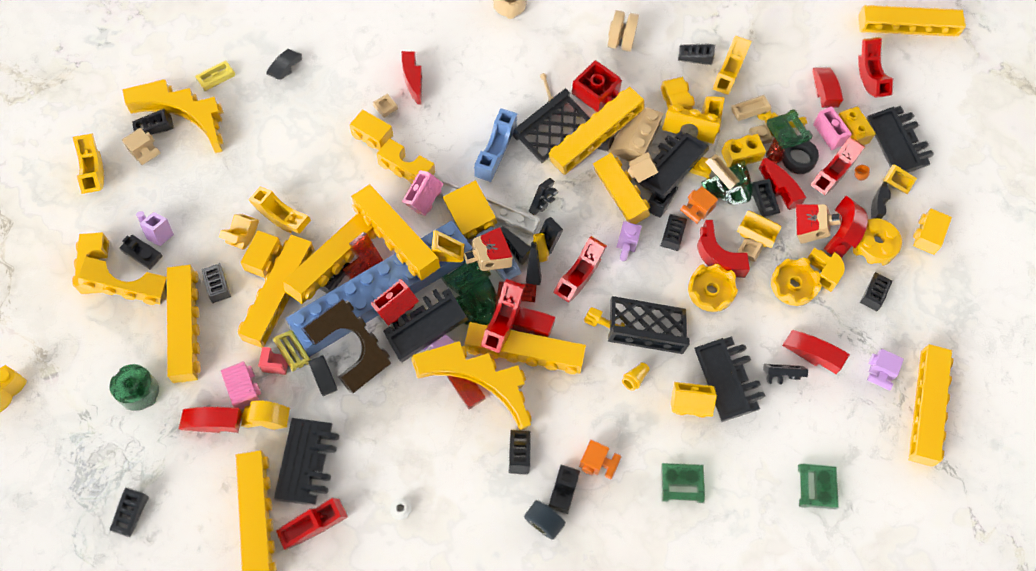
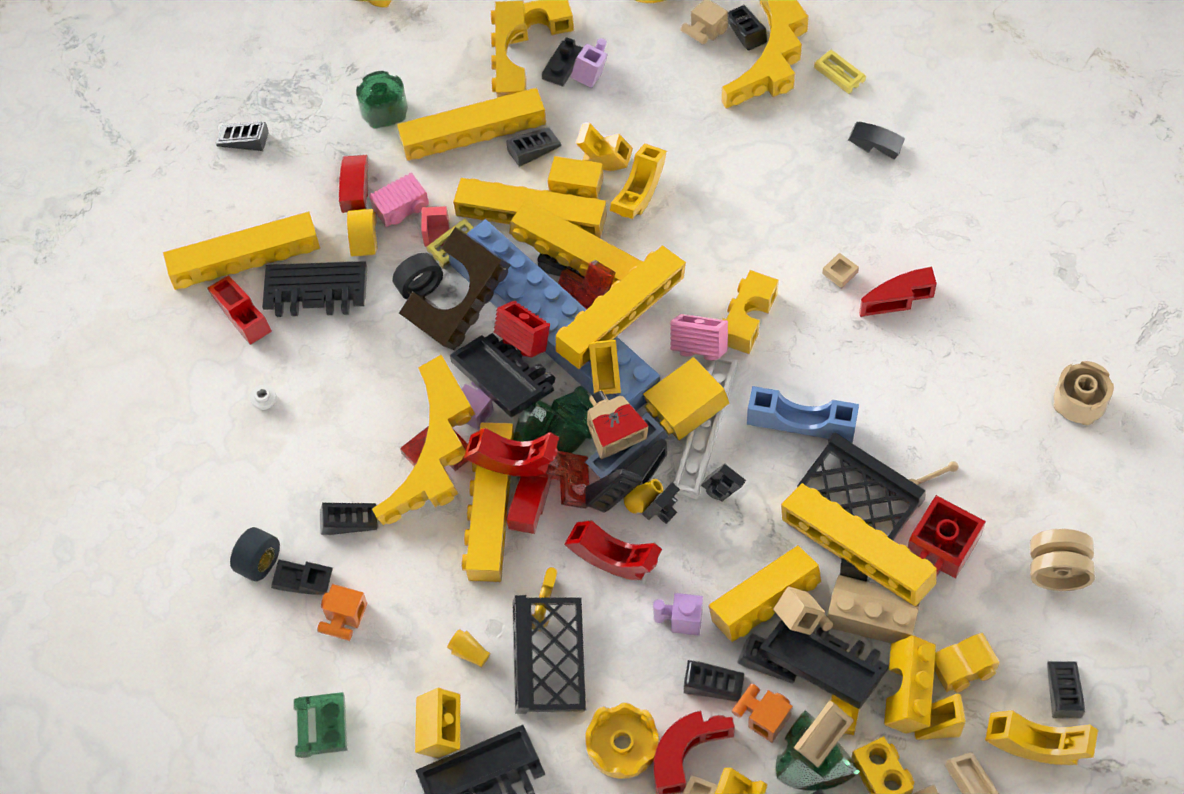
camera: 90 degrees right, 5 degrees down
yellow brick [350,109,393,150] -> none

